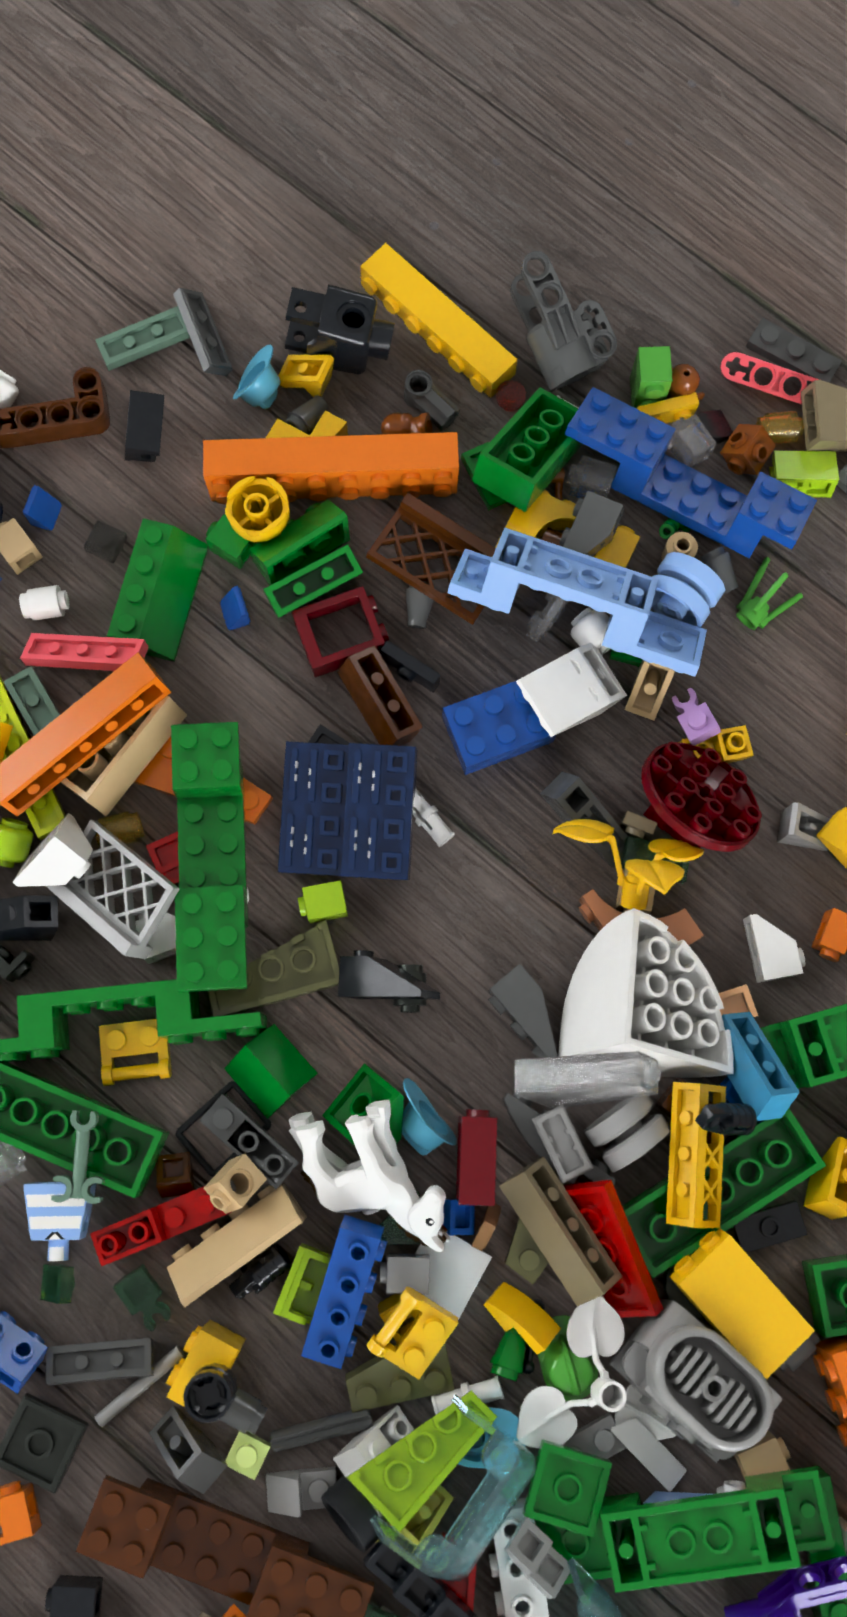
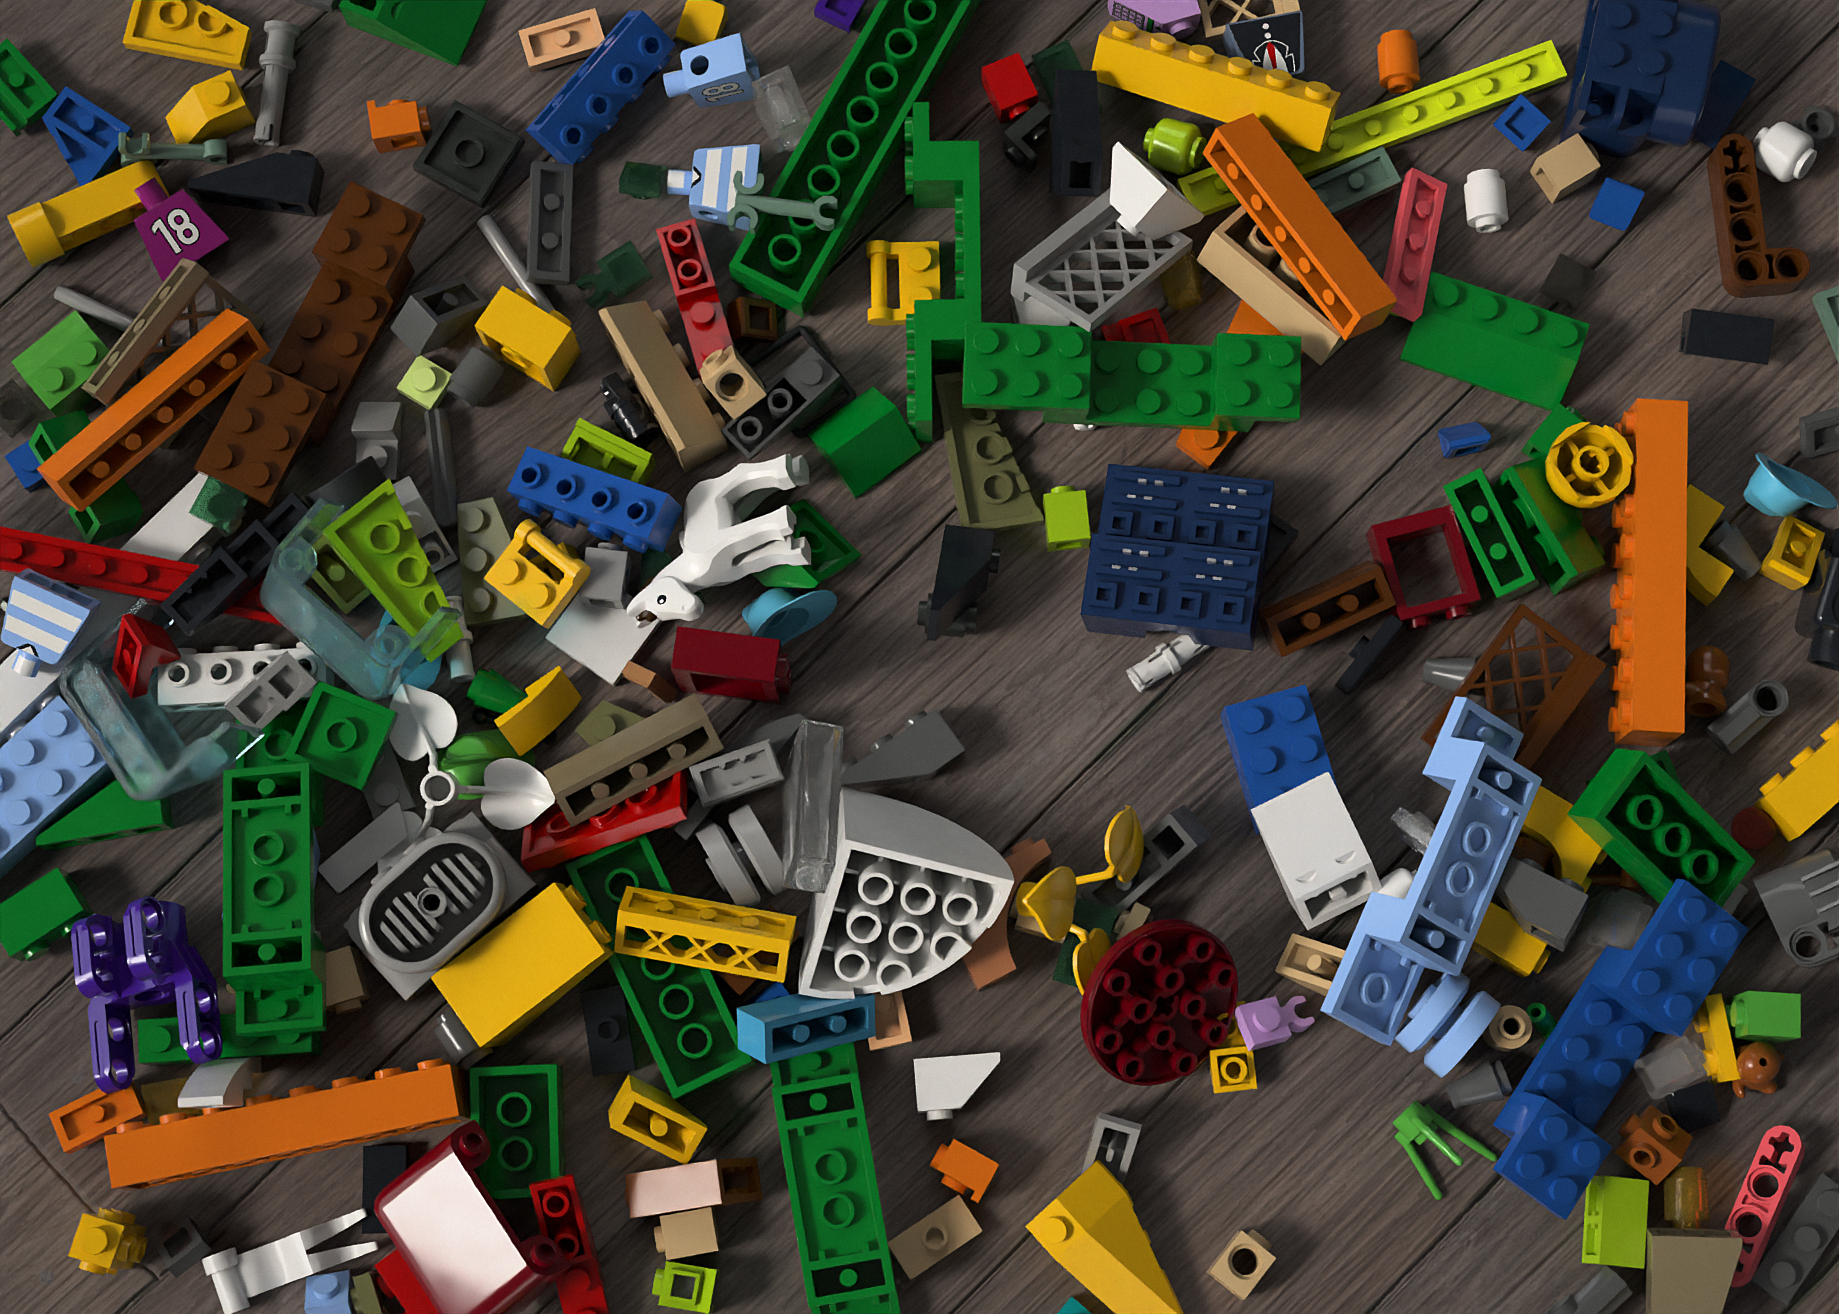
camera: 100 degrees right, 0 degrees up
black wheel [183,1363,238,1423] -> none
blue plate [443,1199,475,1236] -> none
black hinge [695,1102,757,1136] -> none

